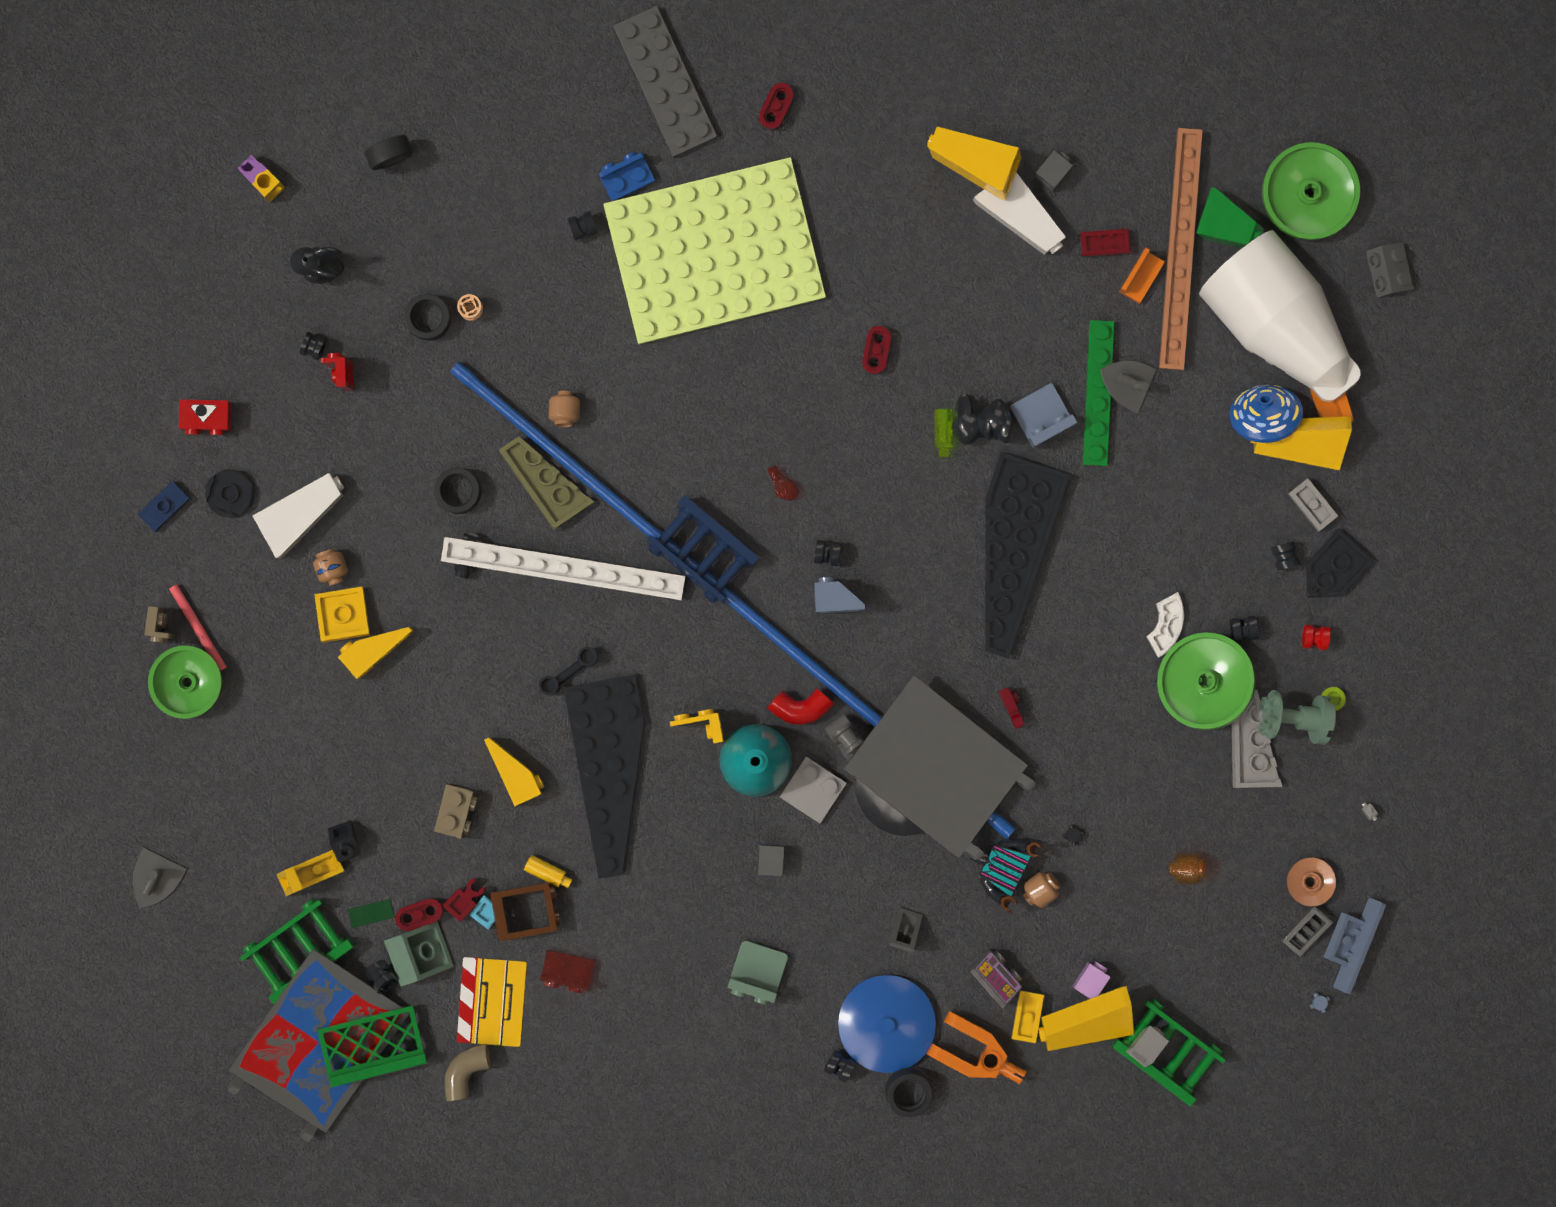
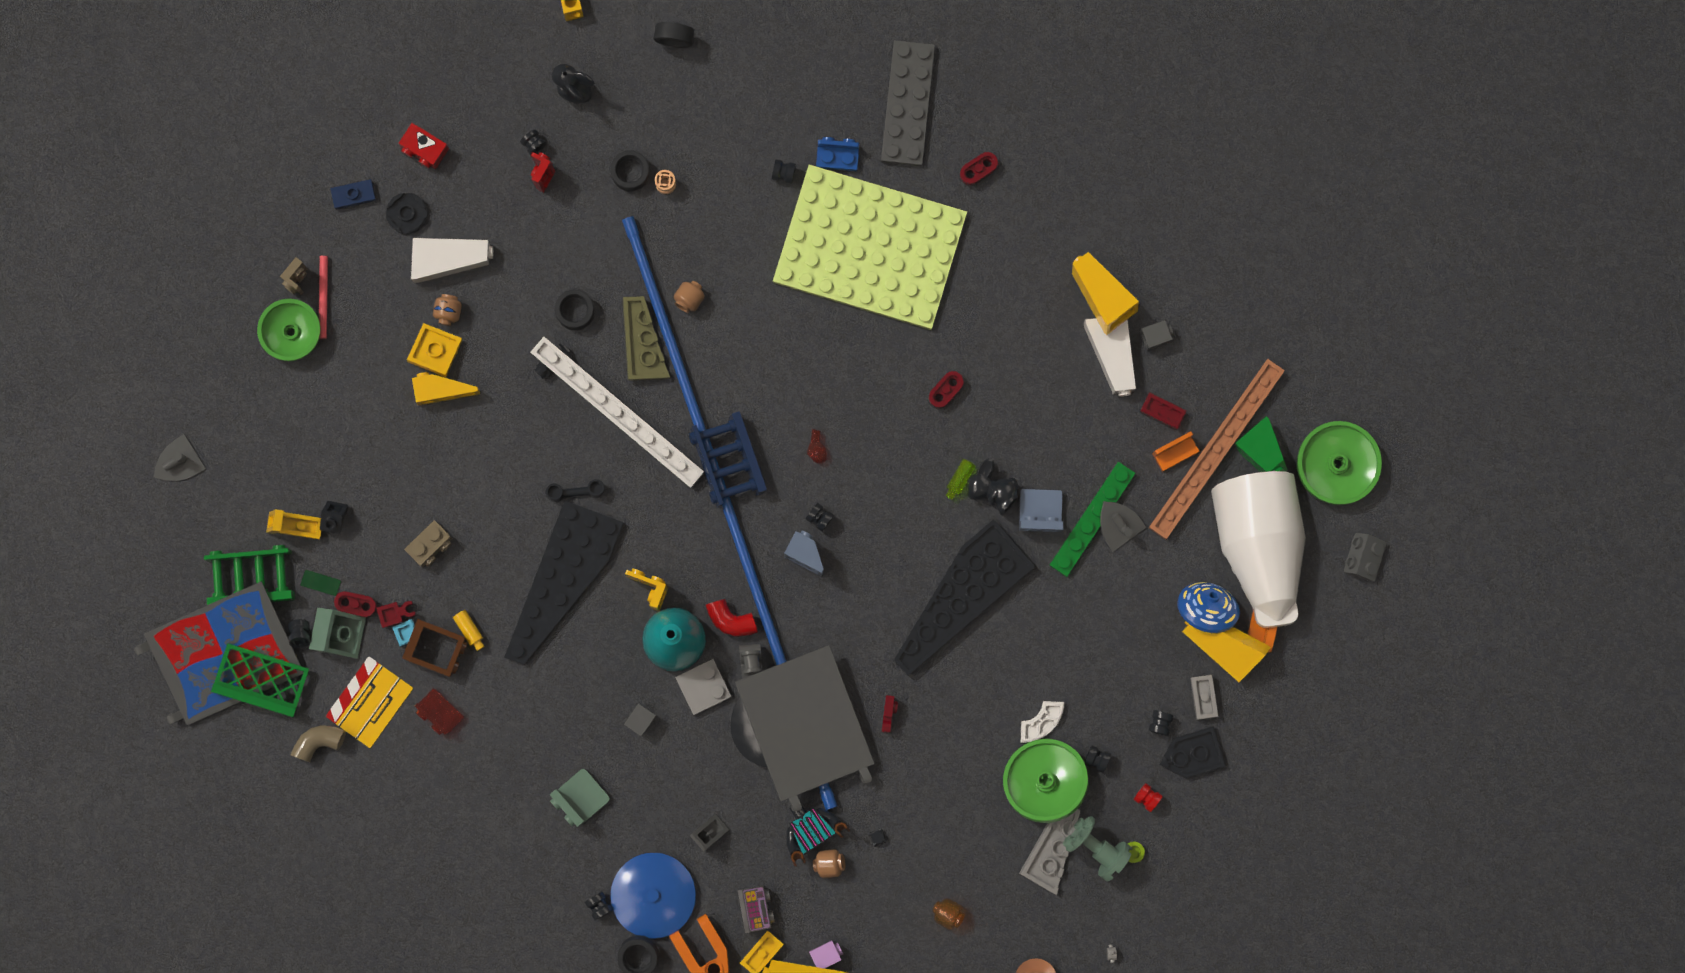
camera: 30 degrees right, 5 degrees down
yellow slope [484,738,544,806] -> none

